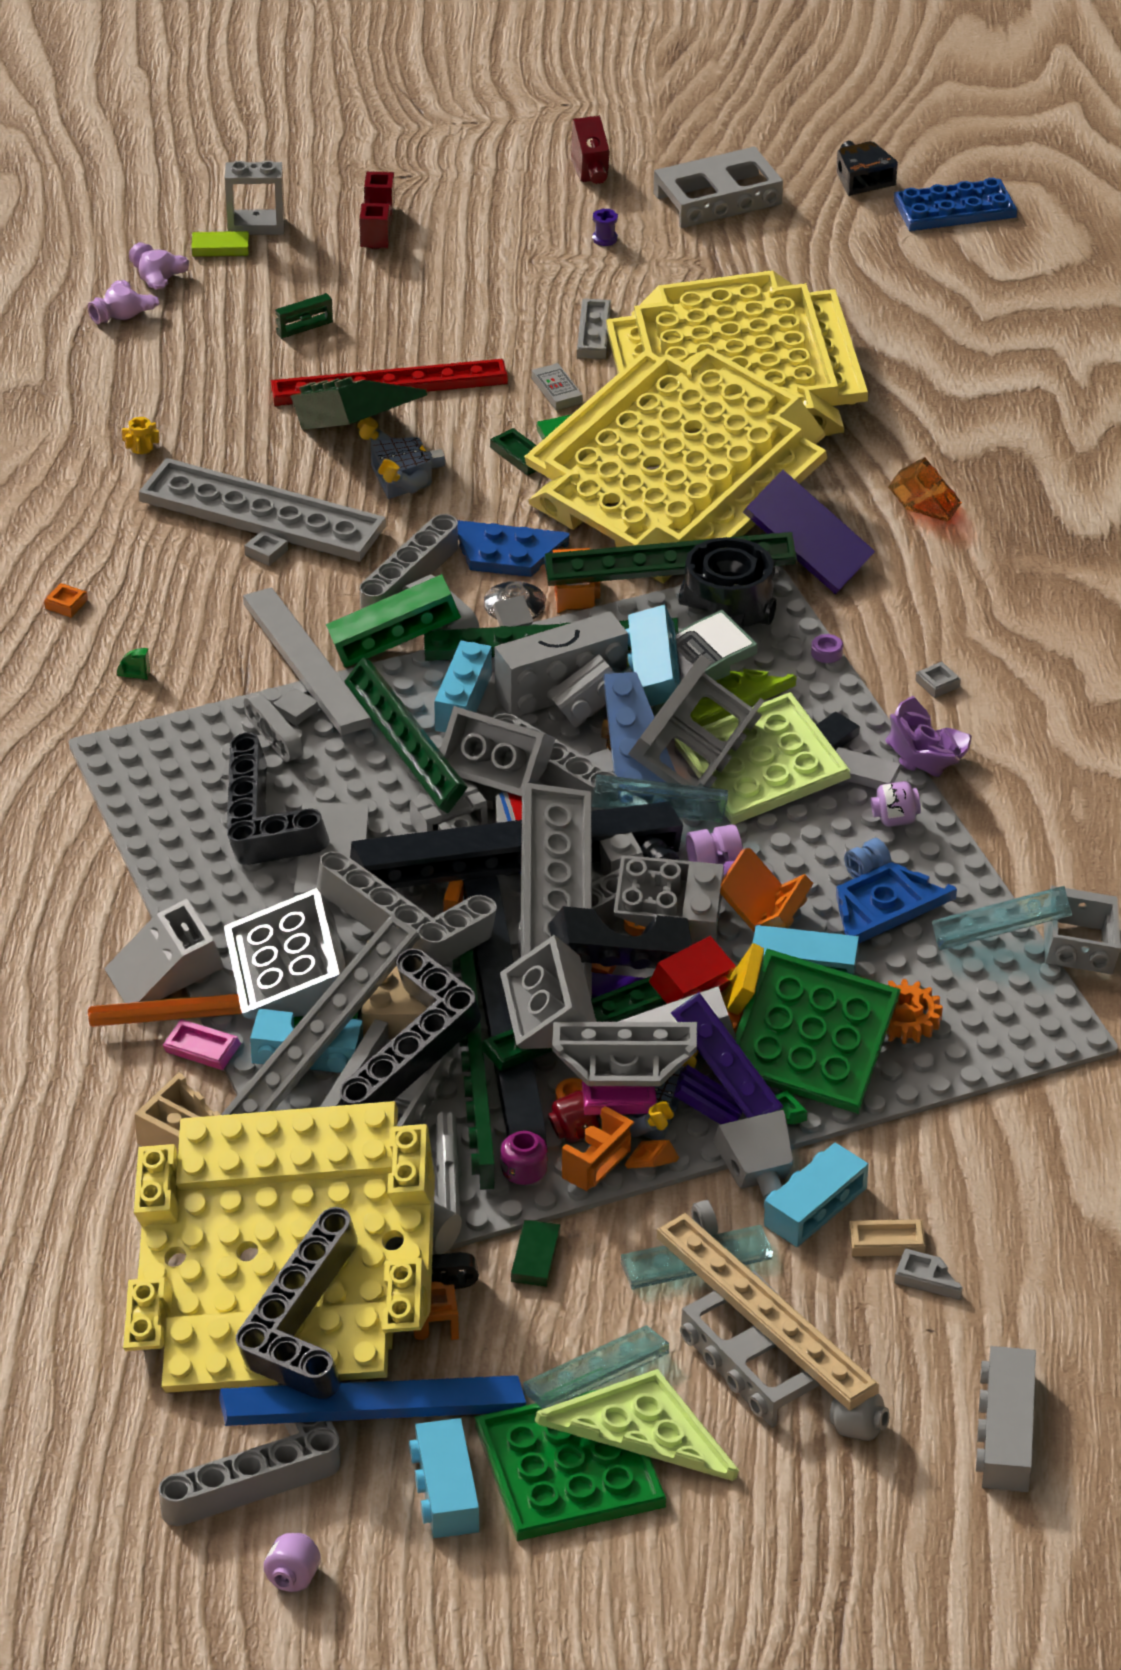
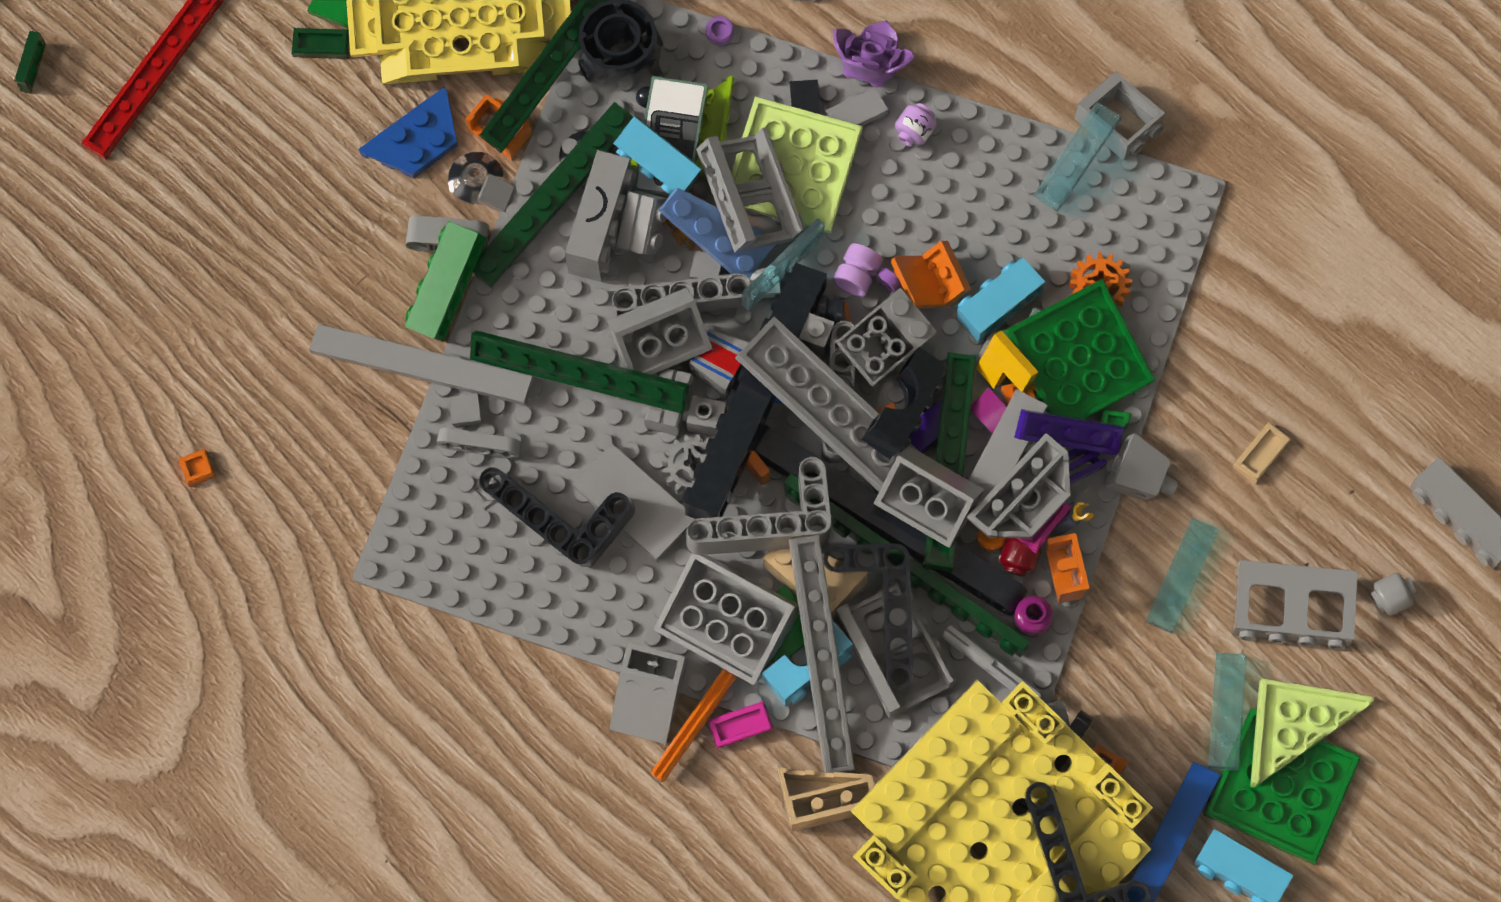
camera: 45 degrees left, 30 degrees up
green tile [117,648,150,680] -> none
yellow gear [122,417,160,454] -> none
light grey plate [139,458,386,562] -> none
light grey tile [244,530,288,566] -> none
dark green slope [291,377,427,430] -> none
sand blue torso [358,417,445,499] -> none
light grey beam [360,514,458,609] -> none
medium azure brick [434,641,492,732] -> none
dark green tile [511,1220,560,1287] -> none
orange slope [625,1140,679,1169] -> none
red brick [649,935,736,1004] -> none
tan tile [657,1213,879,1411] -> none
light grey tile [691,1200,718,1236] -> none
medium azure brick [764,1142,869,1247] -> none
blue wing [836,862,957,944] -> none
medium blue wheel [844,838,891,878] -> none
light grey tile [894,1248,963,1300] -> none

